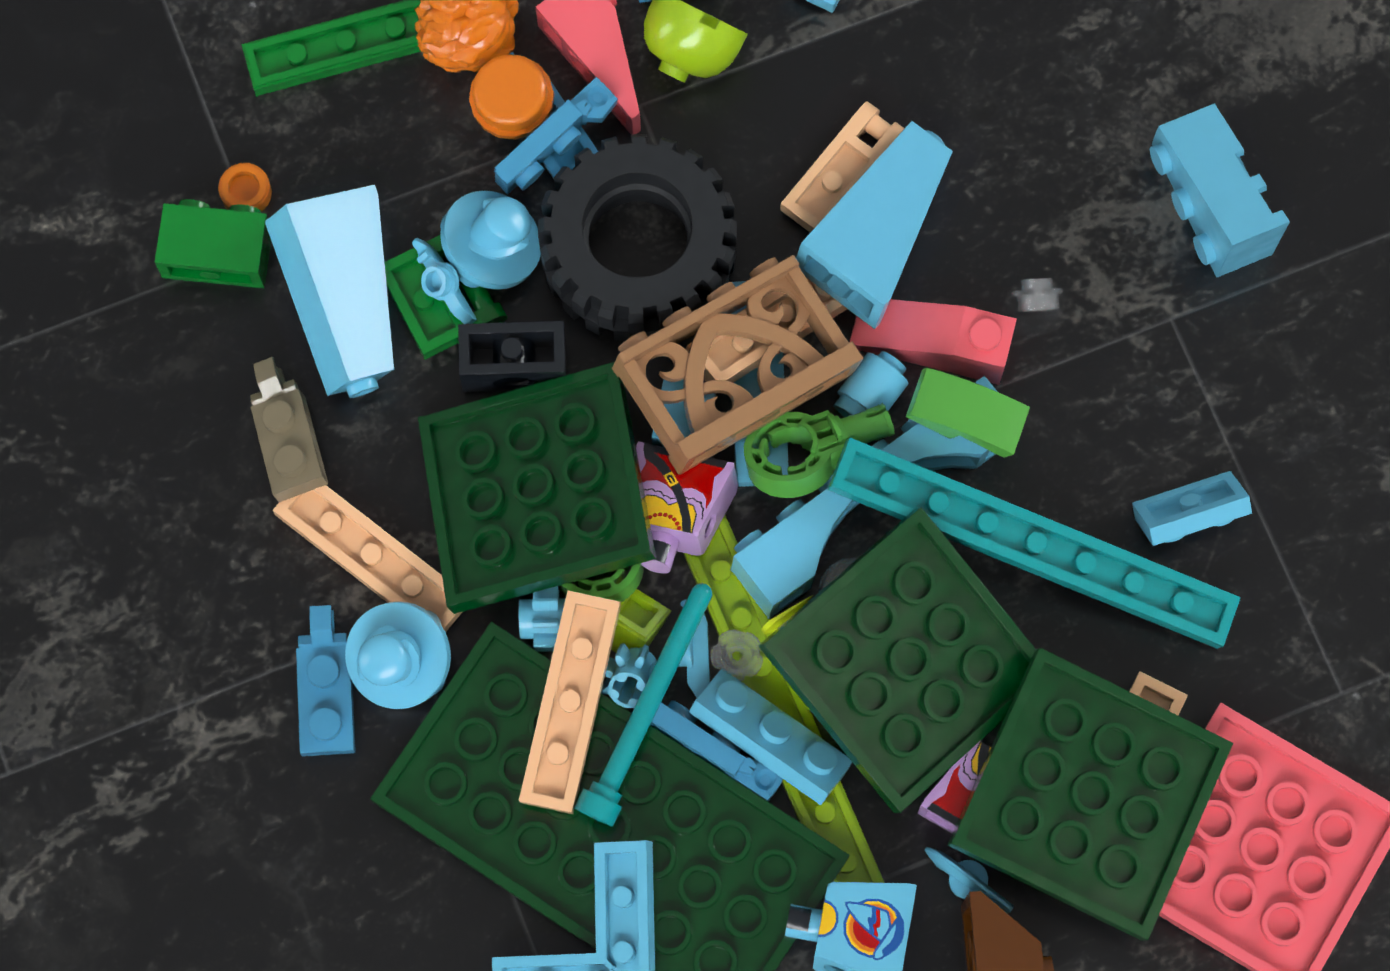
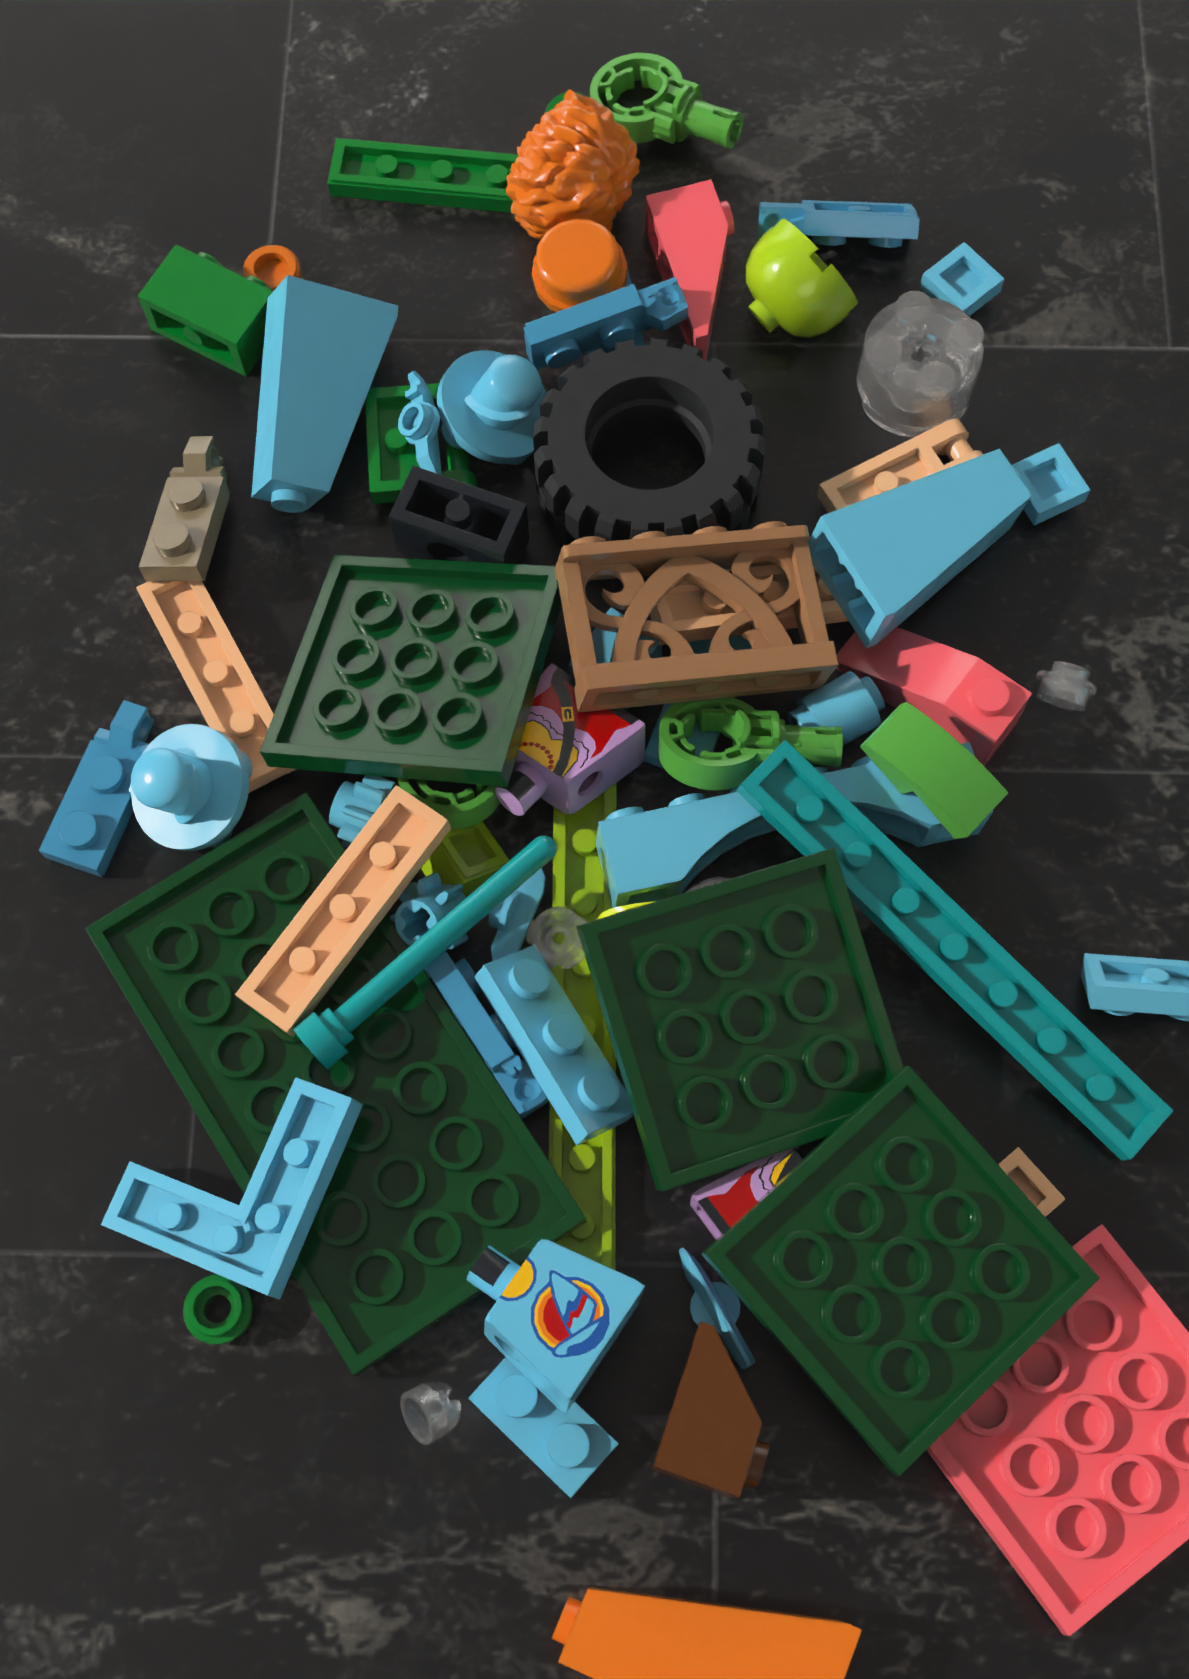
camera: 25 degrees right, 5 degrees down
none -> clear brick [856,291,984,437]
none -> medium azure plate [1011,443,1090,526]

